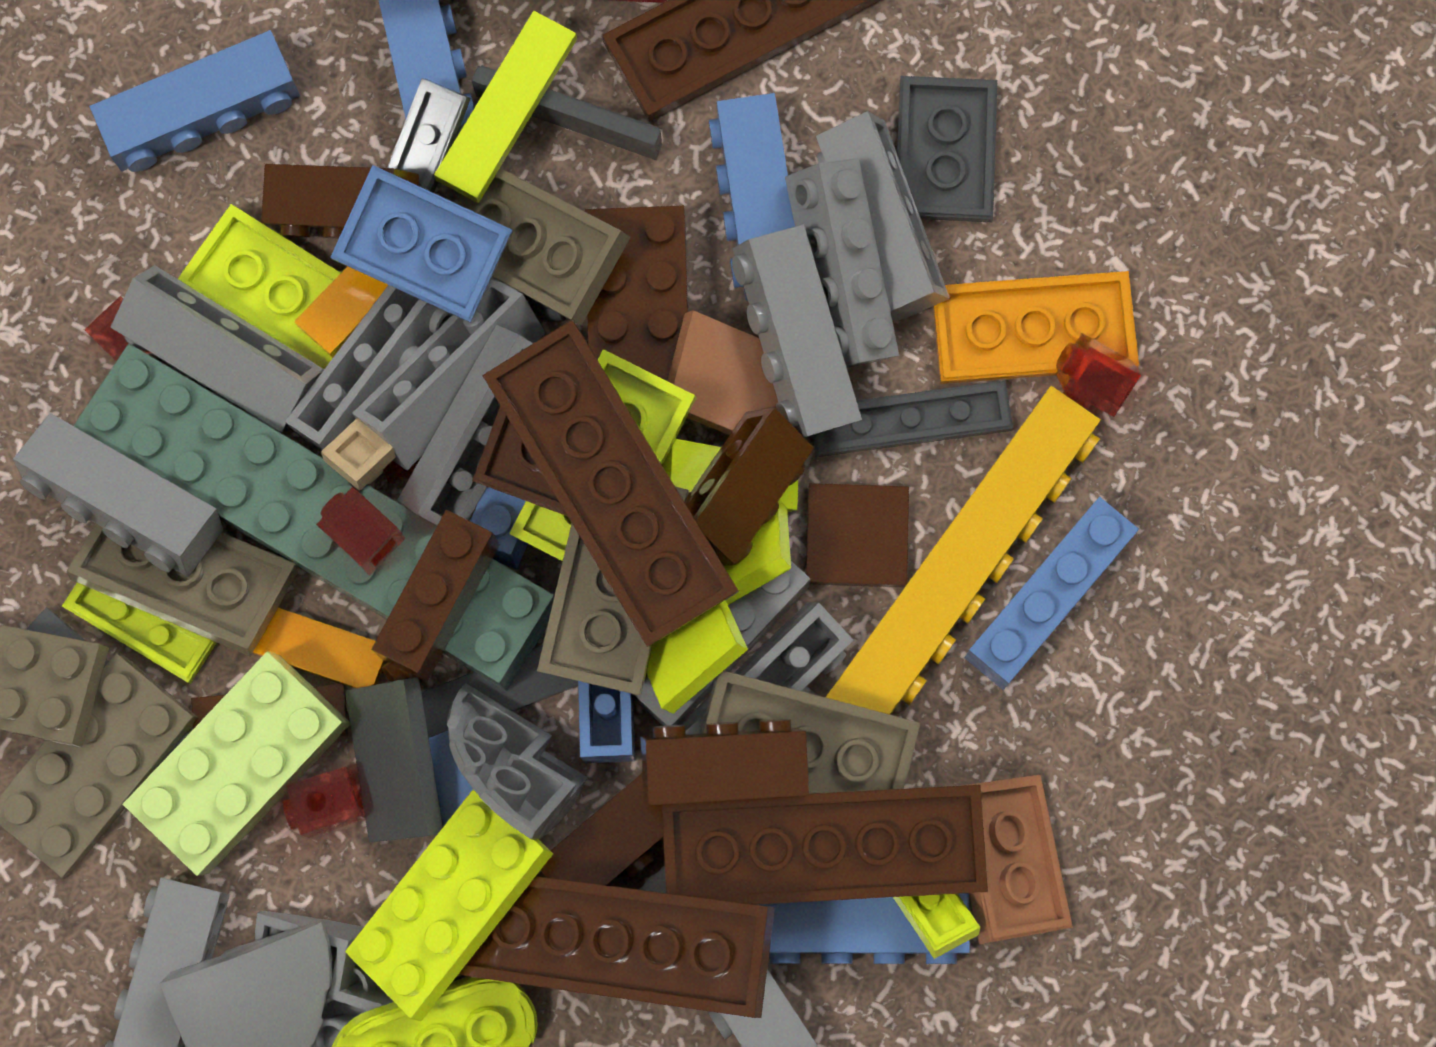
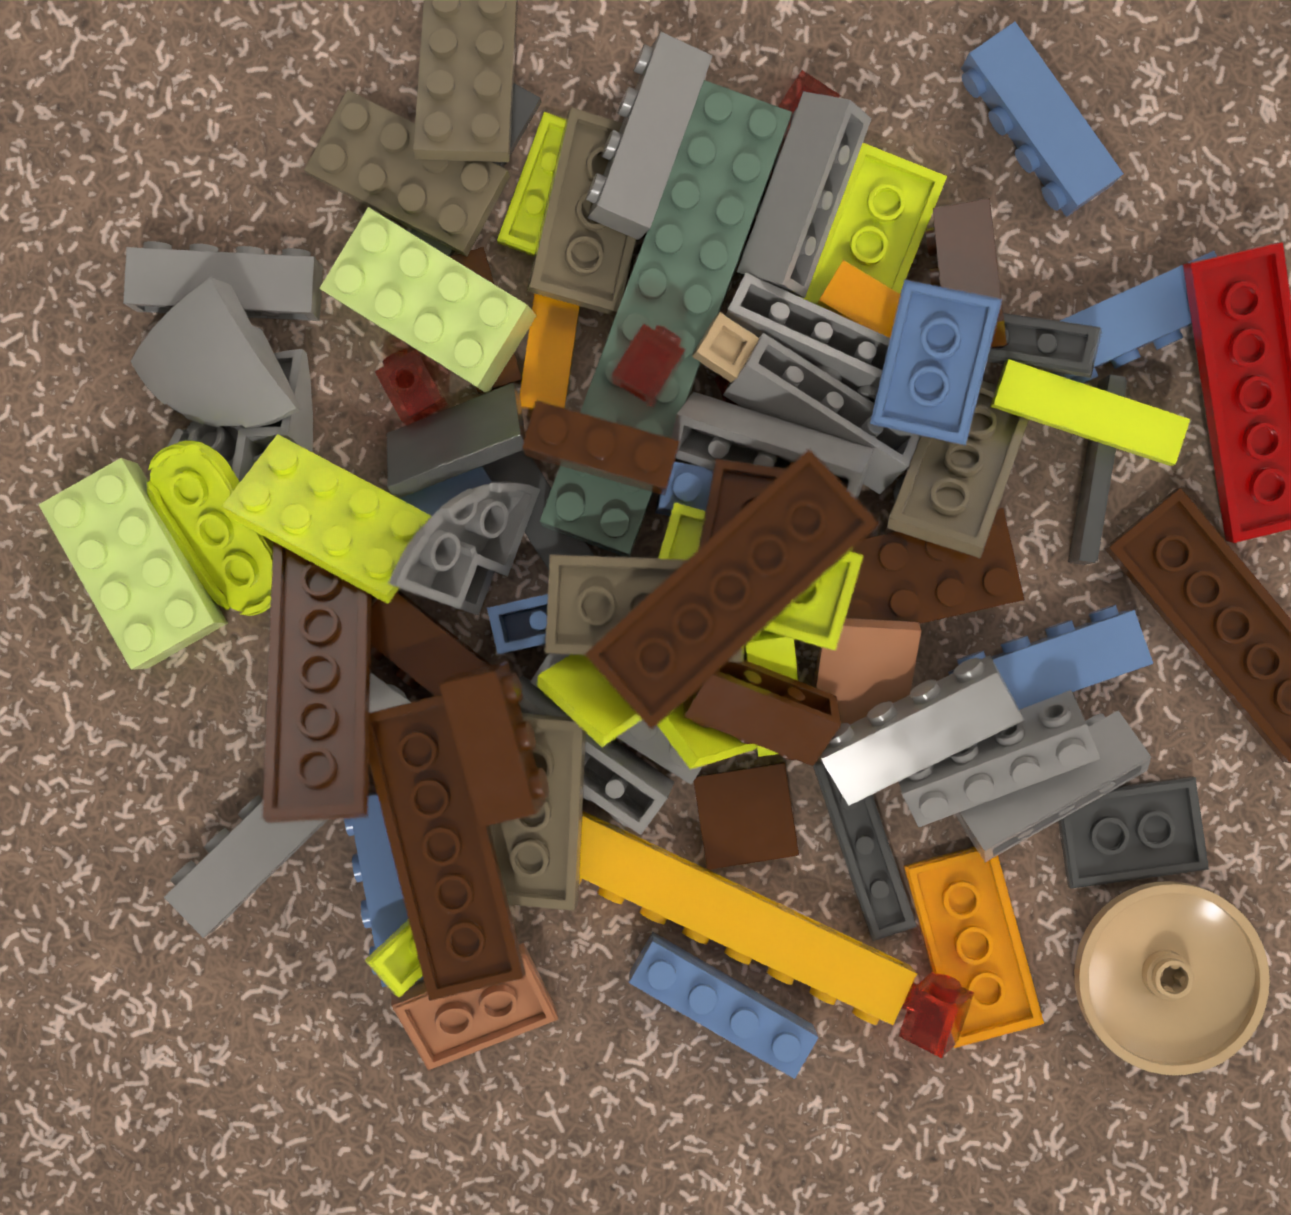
camera: 80 degrees right, 10 degrees up
none -> tan dish [1074,881,1270,1075]

